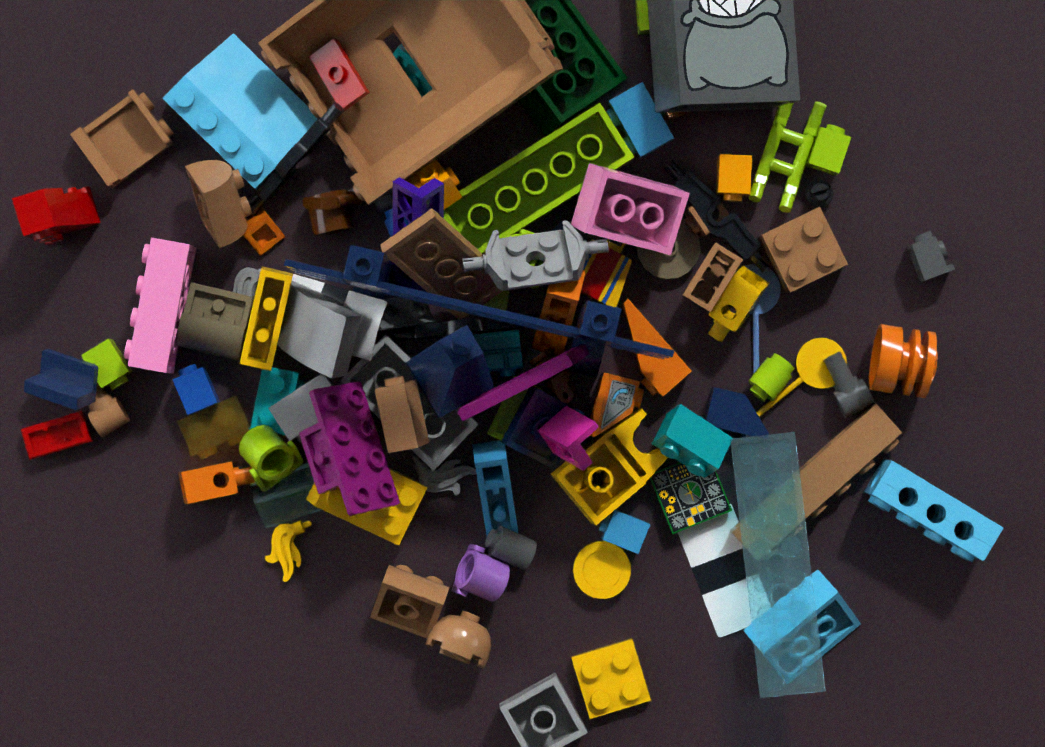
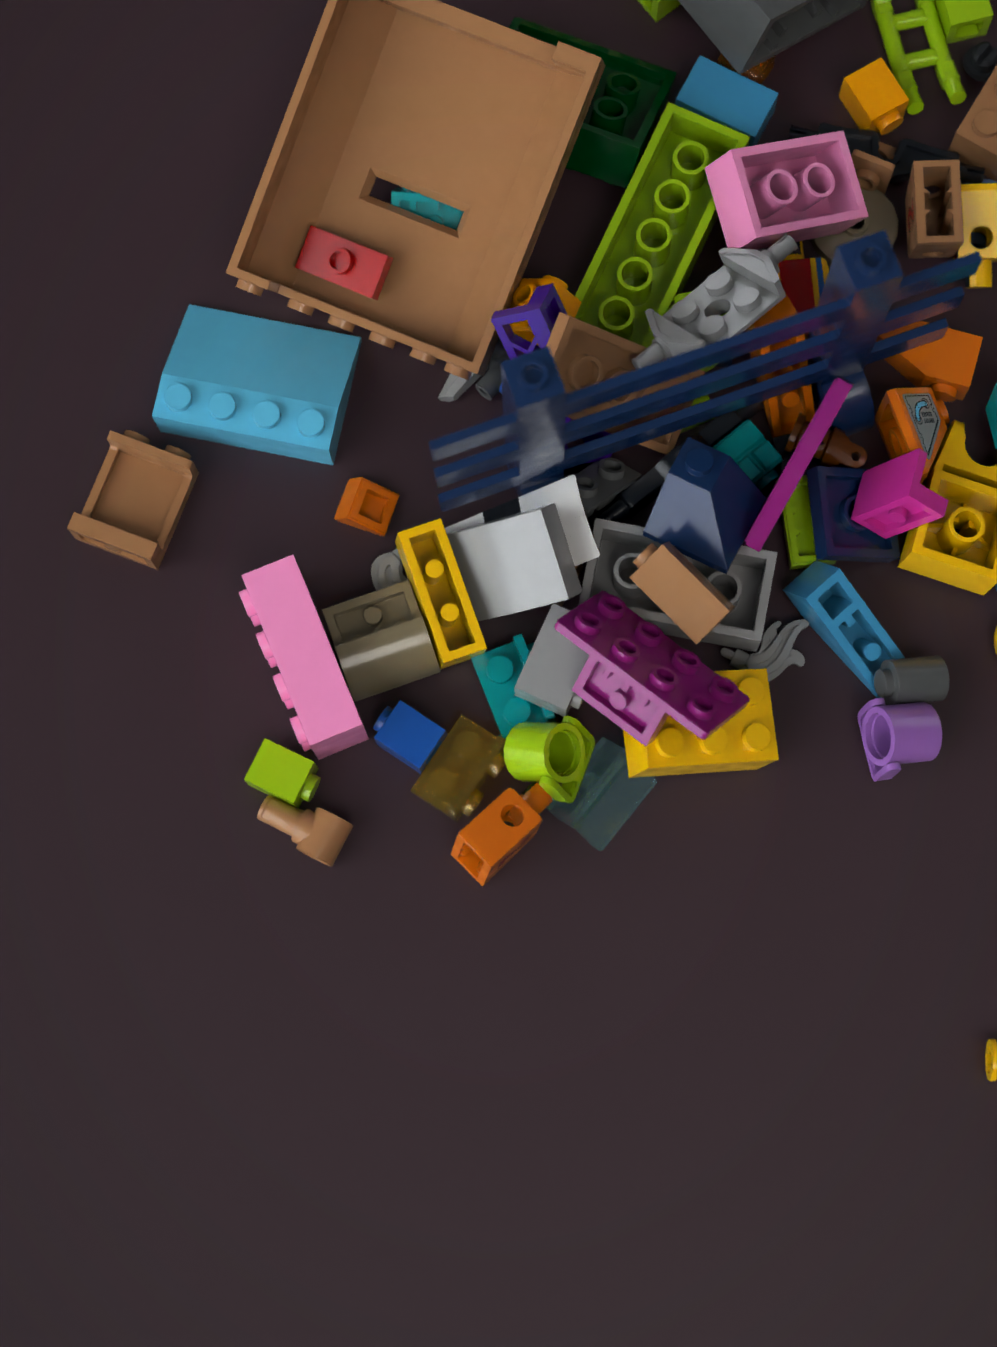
camera: 25 degrees left, 10 degrees down
red wedge [12,186,101,245] -> none
red plate [20,411,93,460] -> none
dark blue panel [24,349,98,410] -> none
medium nougat brick [185,160,252,248] -> none
black piece [249,102,344,216] -> none
yellow piece [265,520,312,582] -> none
reddish brown piece [303,190,363,237] -> none
medium nougat brick [370,565,450,638] -> none
medium nougat cylinder [425,611,492,668] -> none

